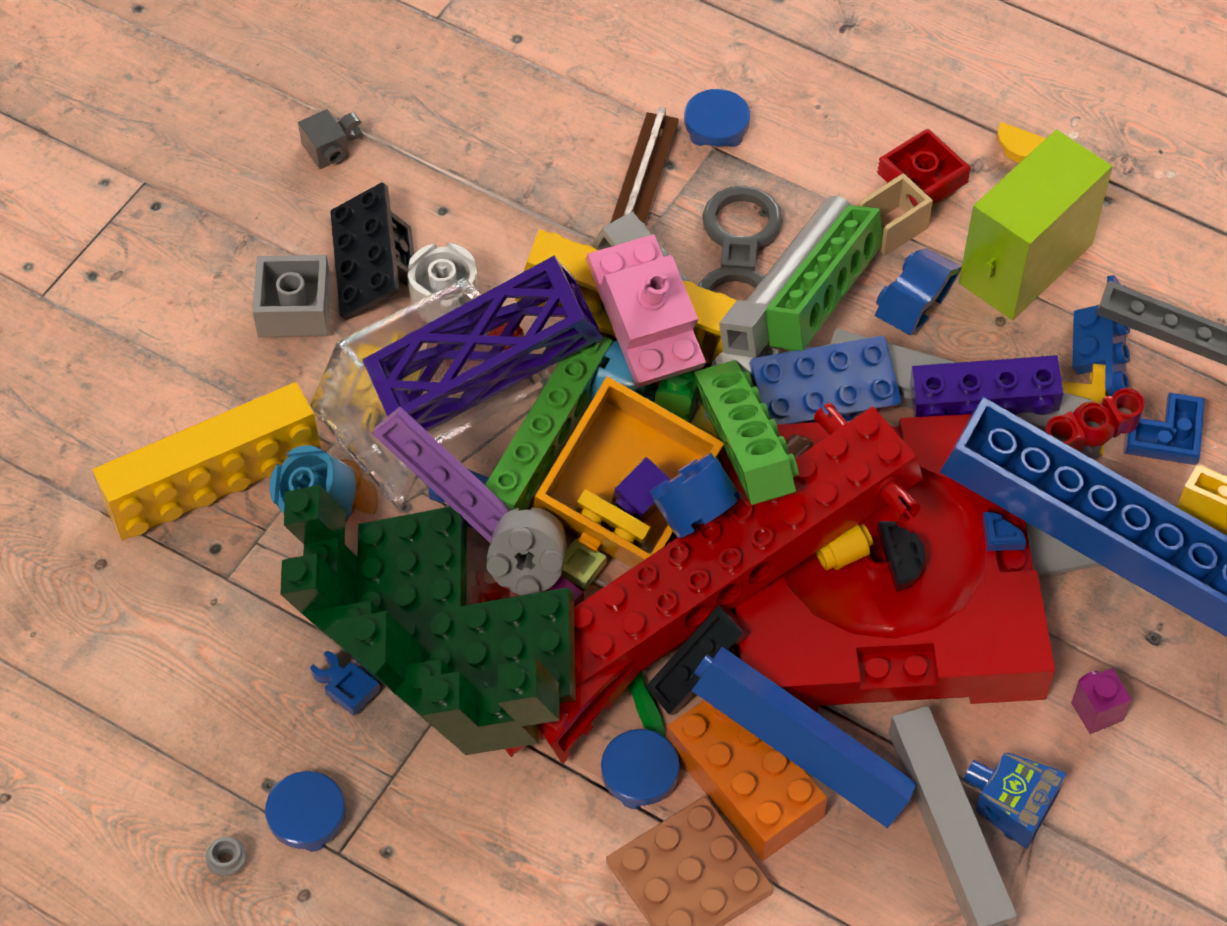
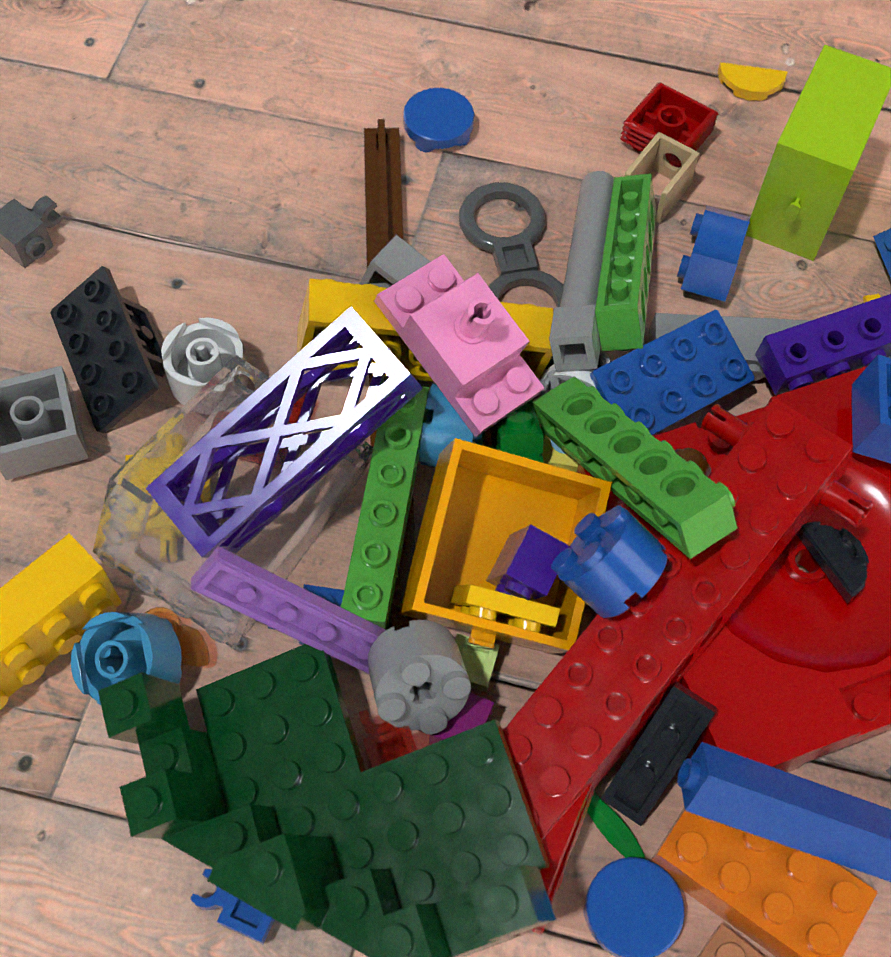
camera: 20 degrees left, 5 degrees up
yellow brick [815,524,873,571] -> none

